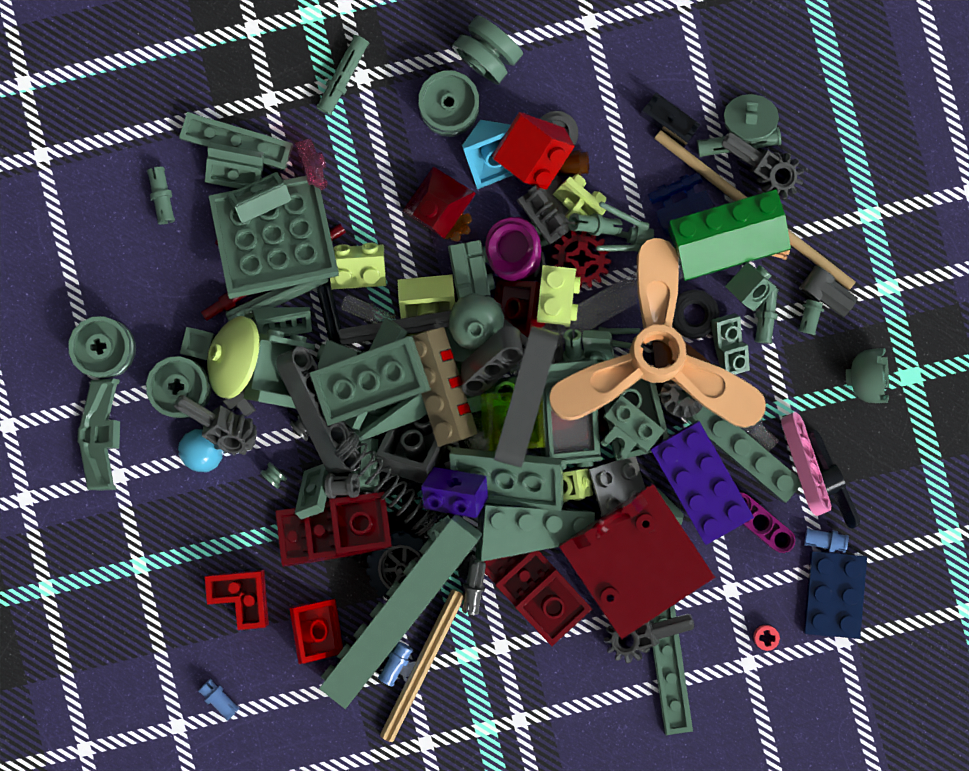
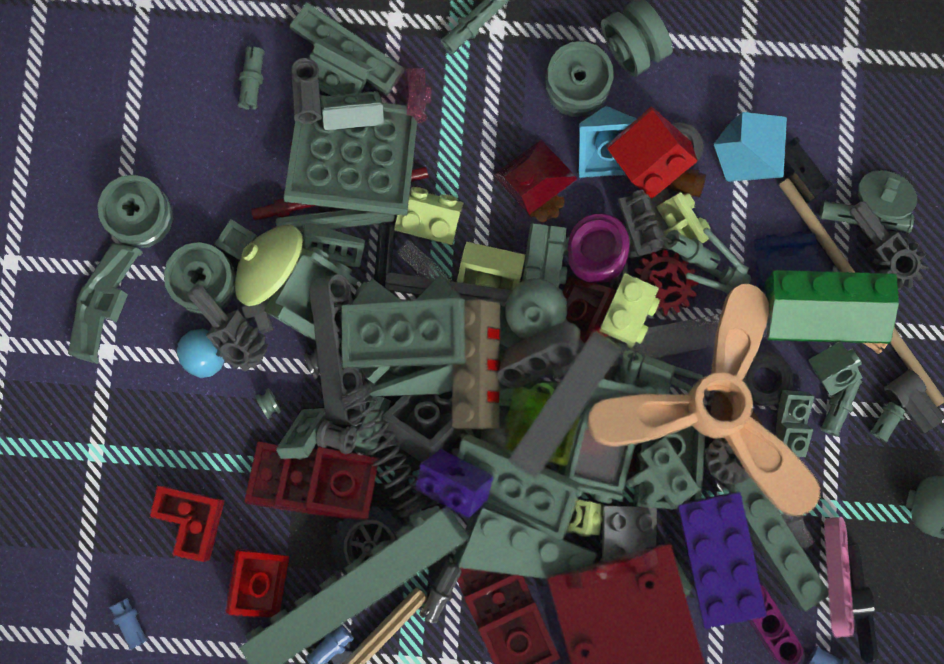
camera: 15 degrees right, 5 degrees down
none -> dark grey piece [291,58,321,124]
none -> medium azure slope [714,112,787,182]

